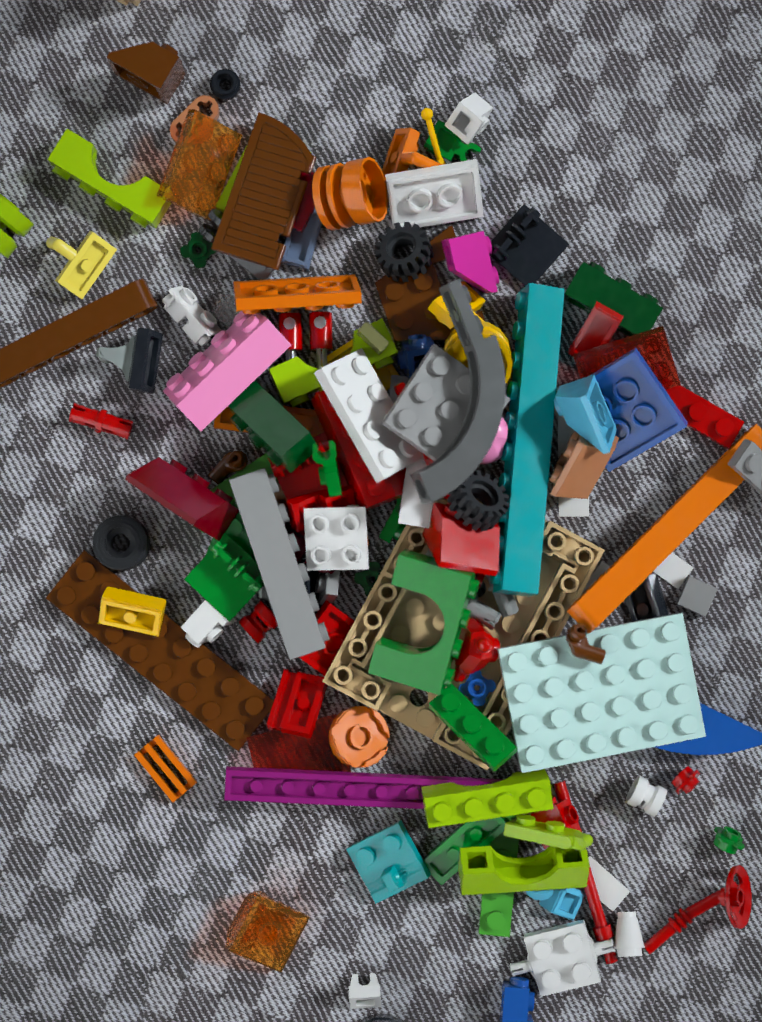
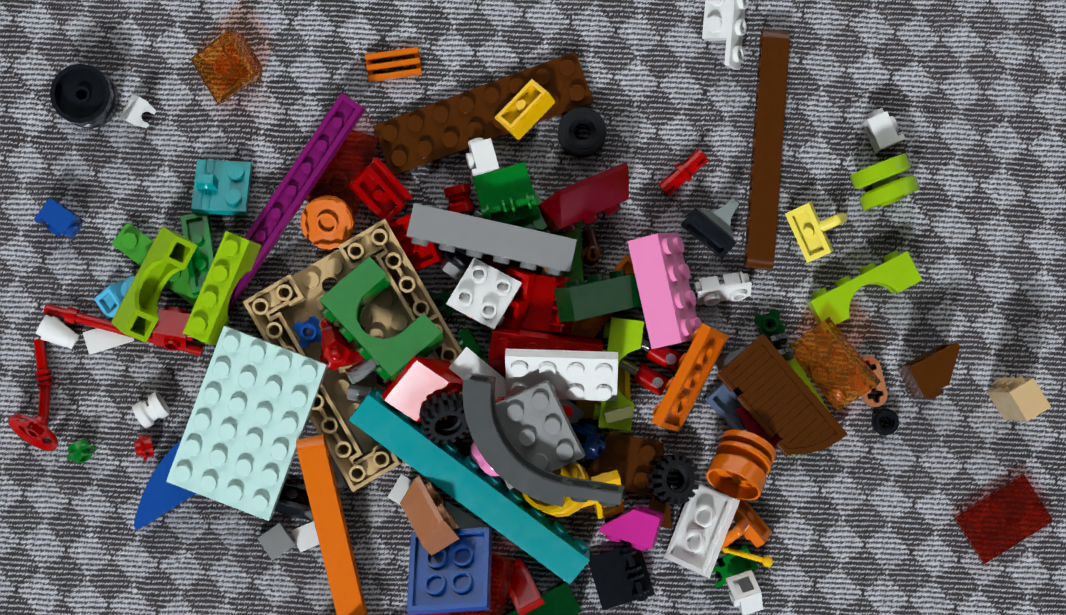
camera: 120 degrees right, 0 degrees up
green plate [312,440,342,497] -> none
green plate [429,684,517,772] -> none
lime hinge [504,815,593,851] -> none
white plate [510,919,615,997] -> none
medium azure slope [554,374,617,454] -> none
reddish brown arm [566,624,606,665] -> none

